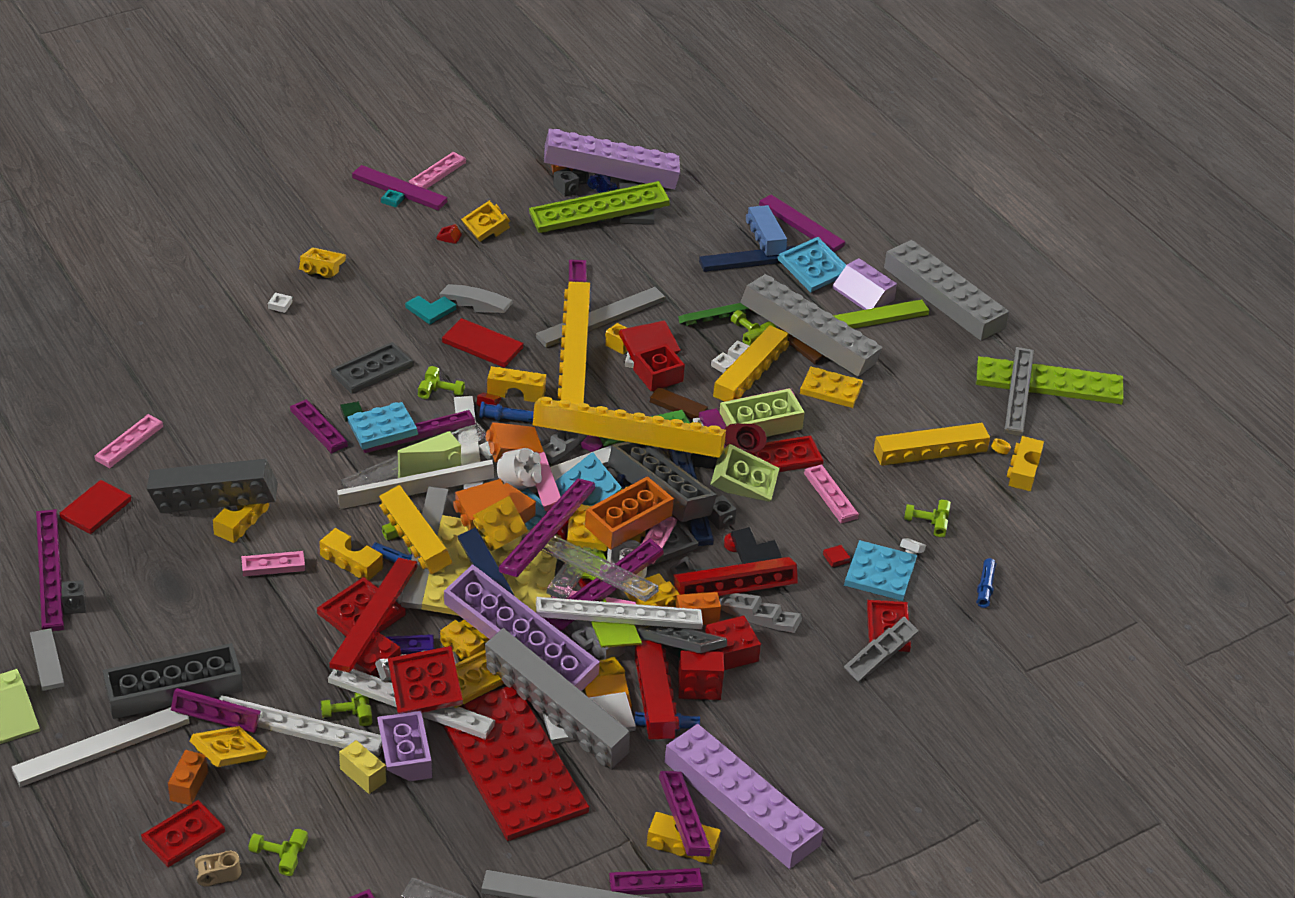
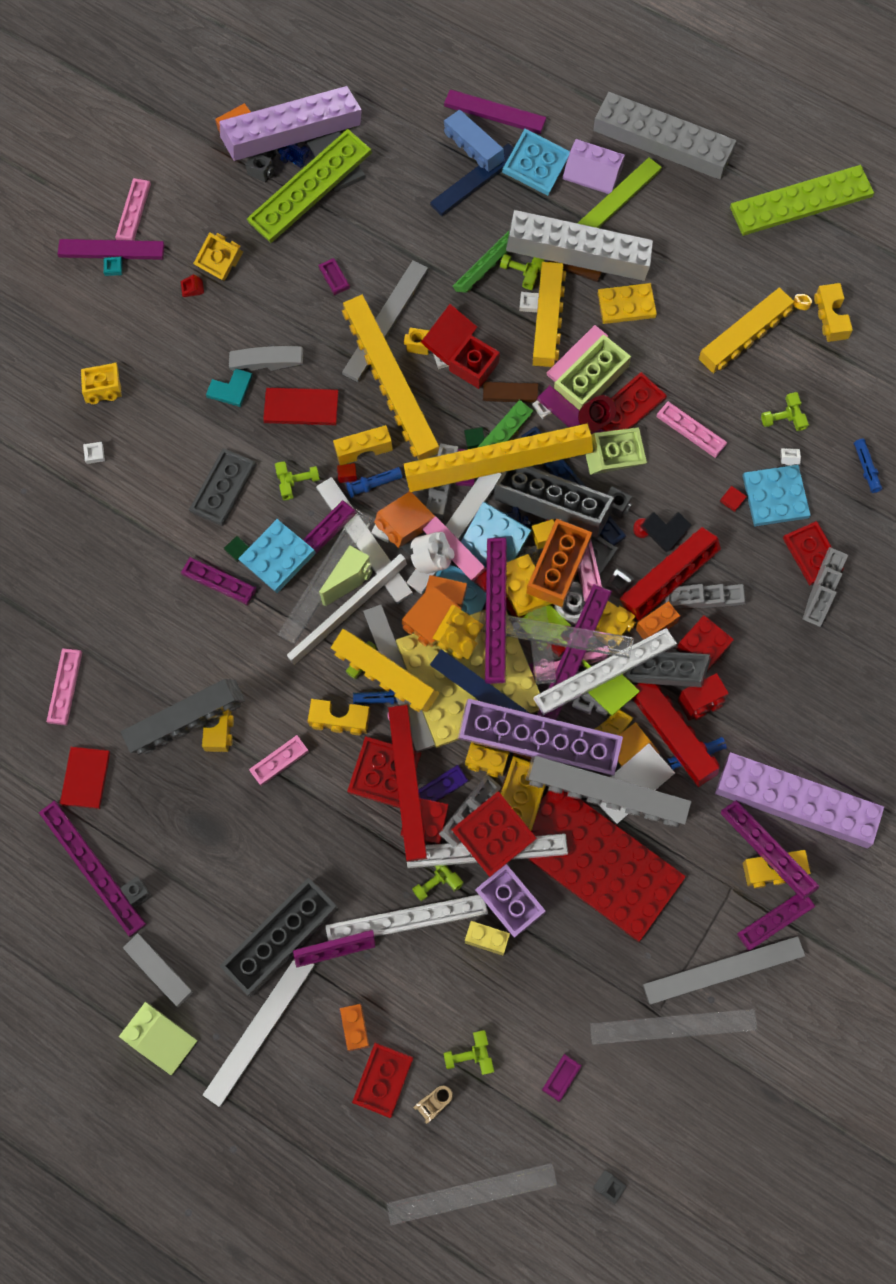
camera: 20 degrees left, 30 degrees up
yellow plate [189,726,268,767] -> none
white plate [711,352,736,373] -> none
light grey tile [1004,347,1034,436] -> none

